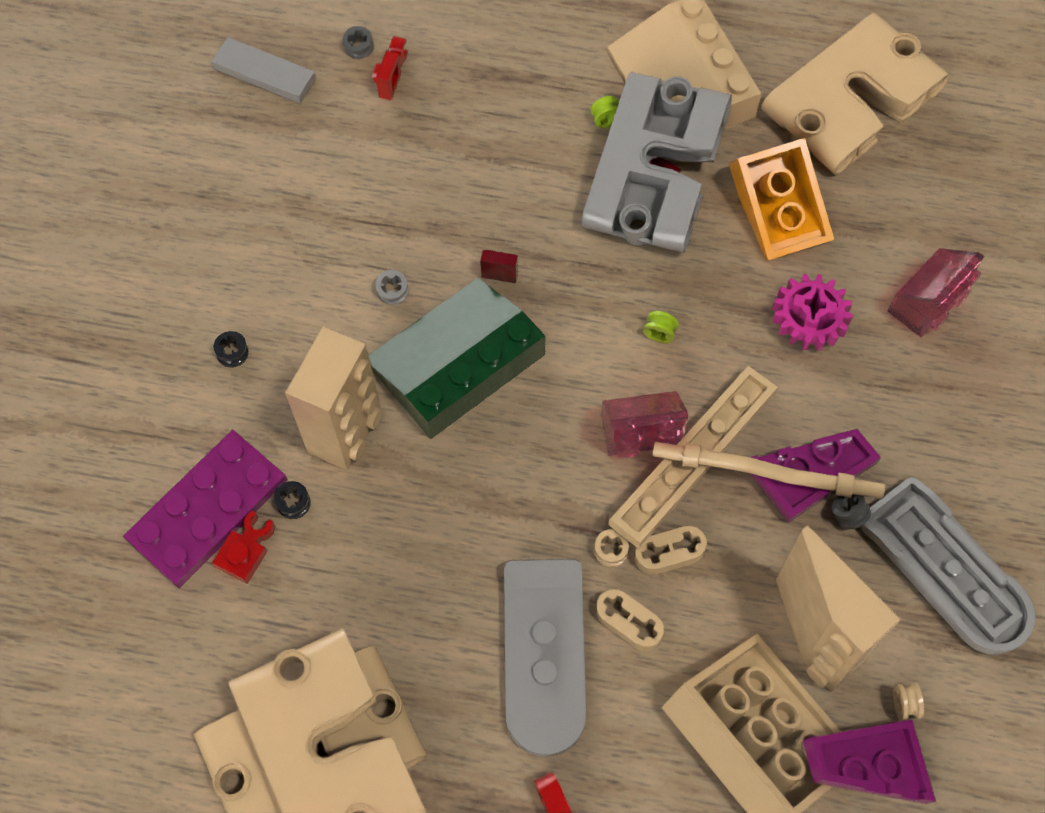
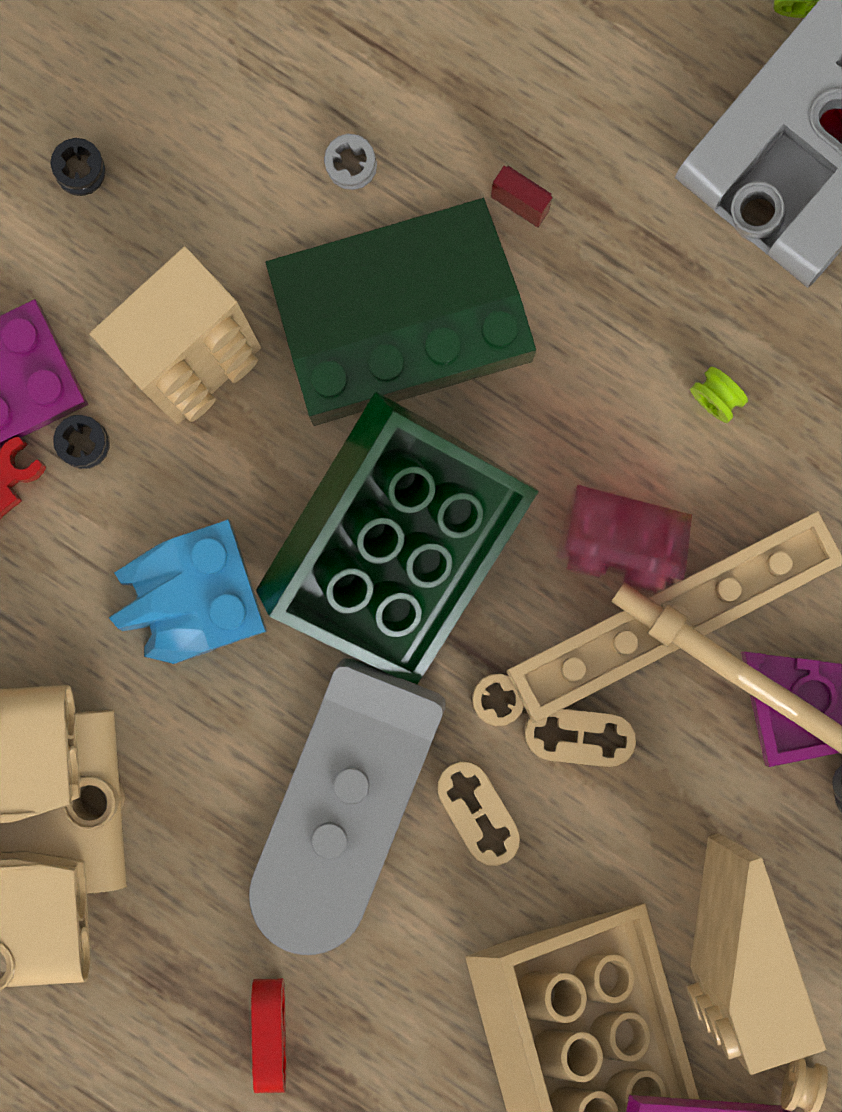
camera: 25 degrees right, 20 degrees up
none -> dark azure plate [109,520,267,664]
none -> dark green slope [256,391,539,685]

